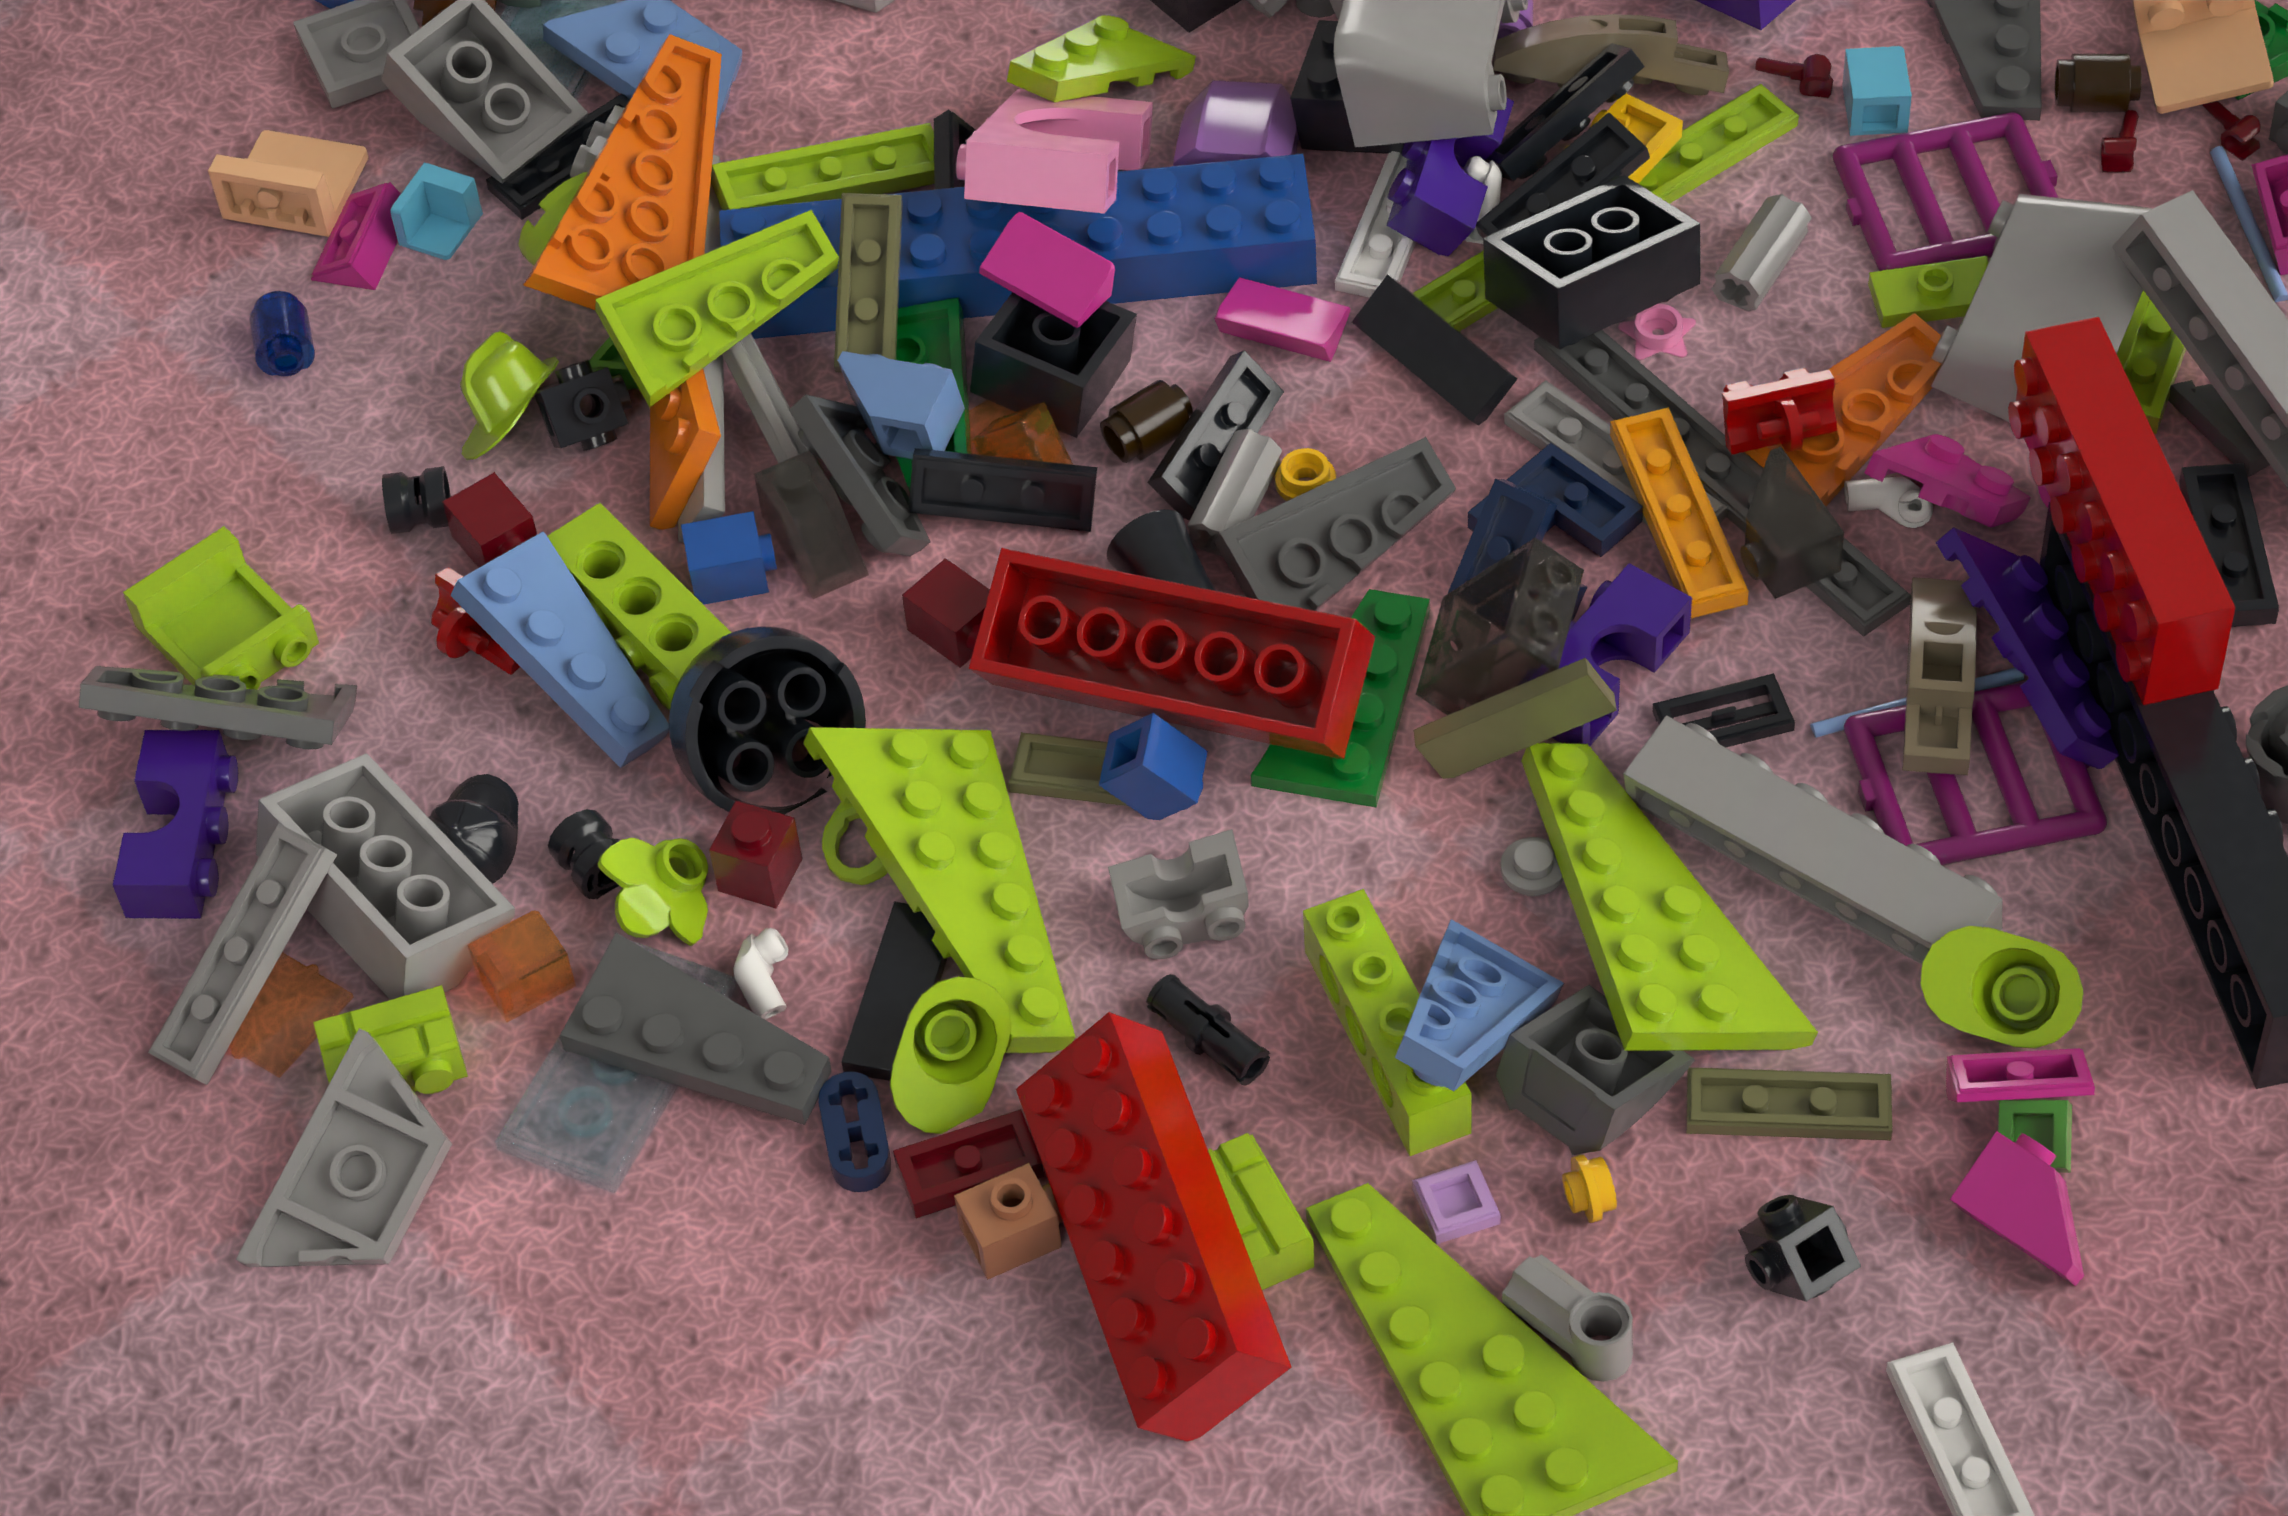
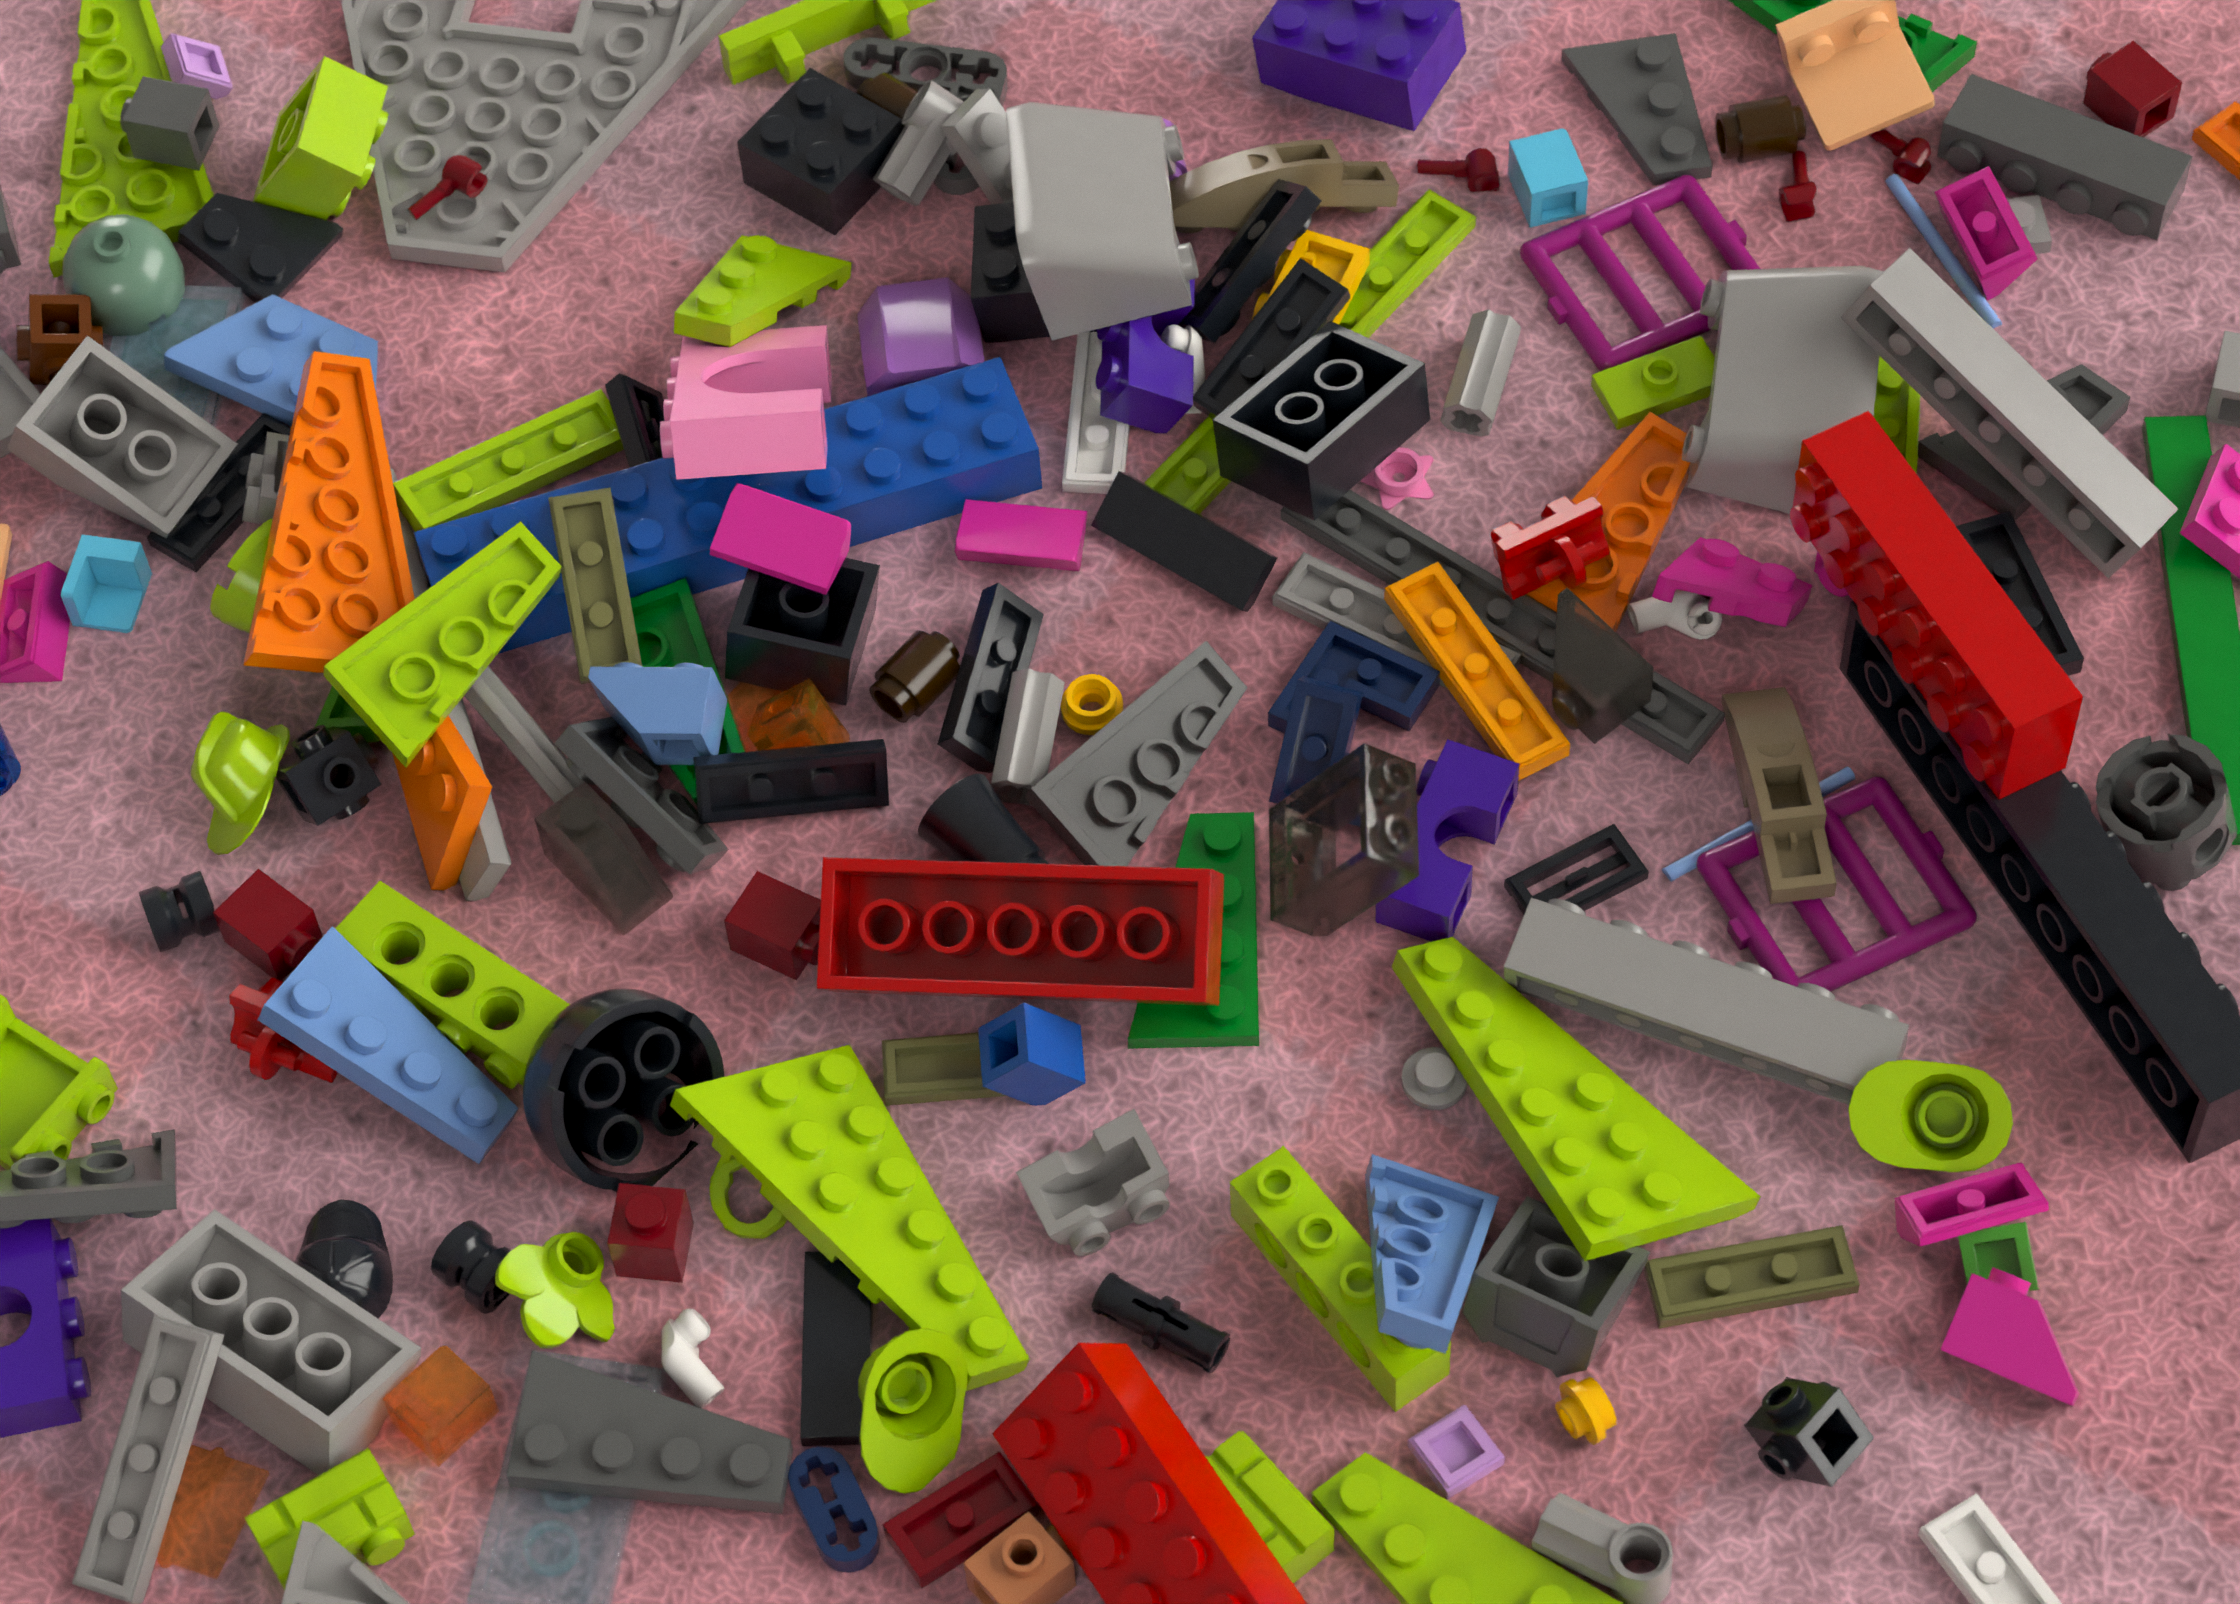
camera: 15 degrees left, 5 degrees up
blue brick [681,511,777,605] -> none
olive tile [1413,658,1617,779] -> none
dark purple wing [1936,527,2119,769] -> none

